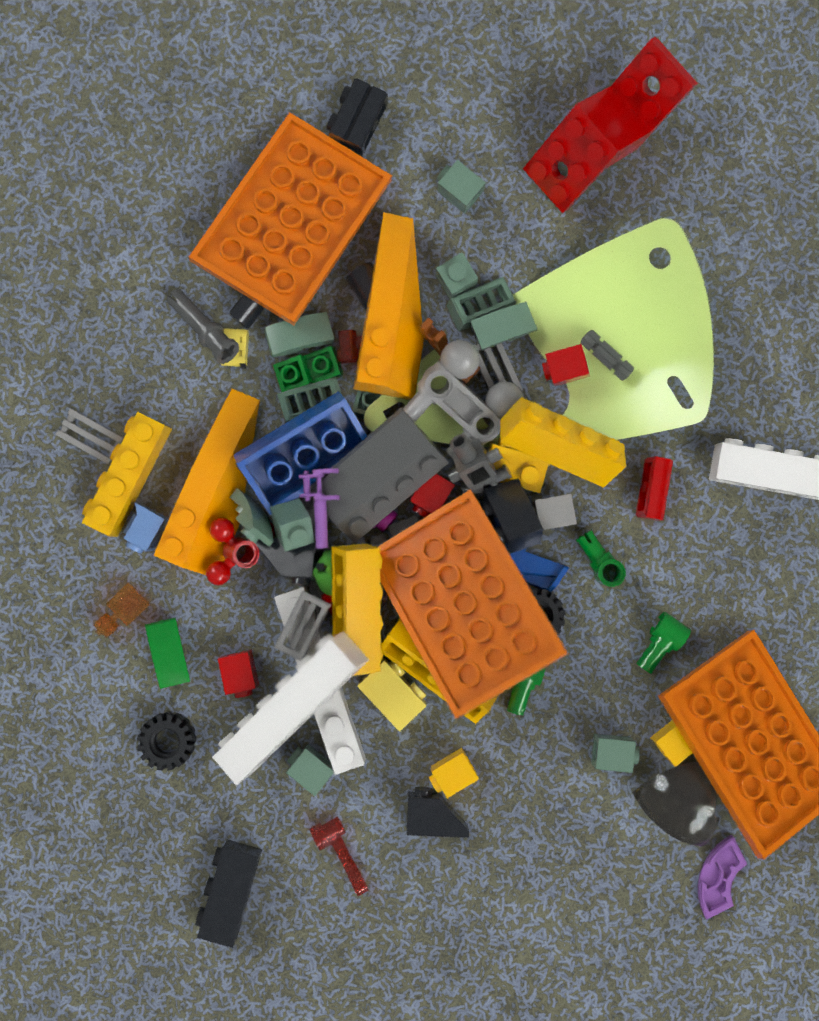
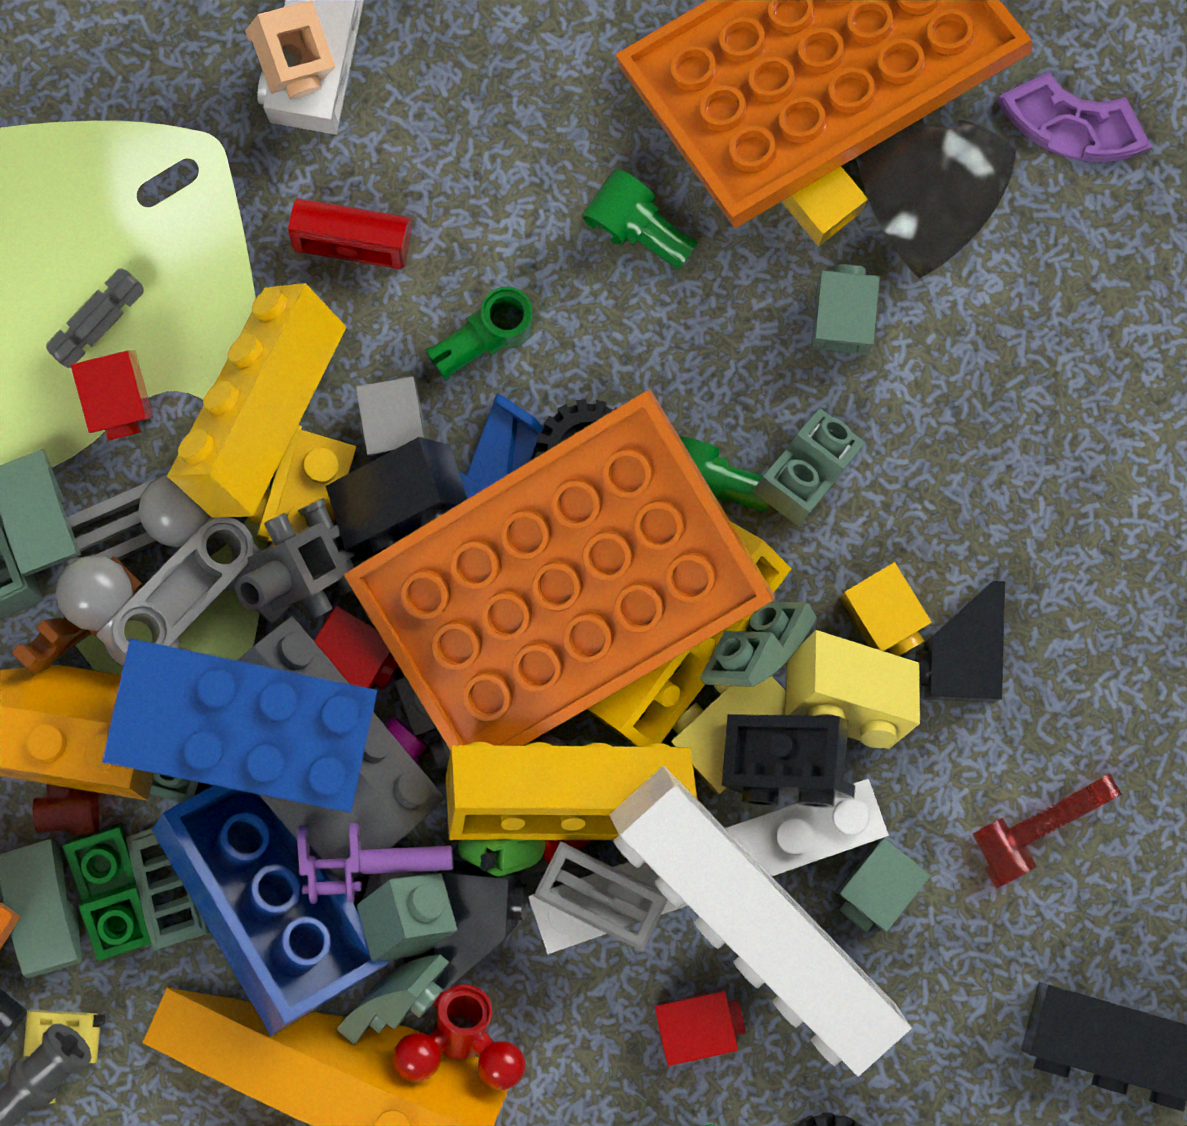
camera: 85 degrees left, 5 degrees down
none -> blue brick [102,638,377,813]
none -> light nougat brick [245,0,336,99]
none -> sand green slope [700,602,817,687]
none -> black bracket [722,714,855,808]
none -> sand green slope [752,408,865,527]
none -> light yellow brick [786,630,920,749]

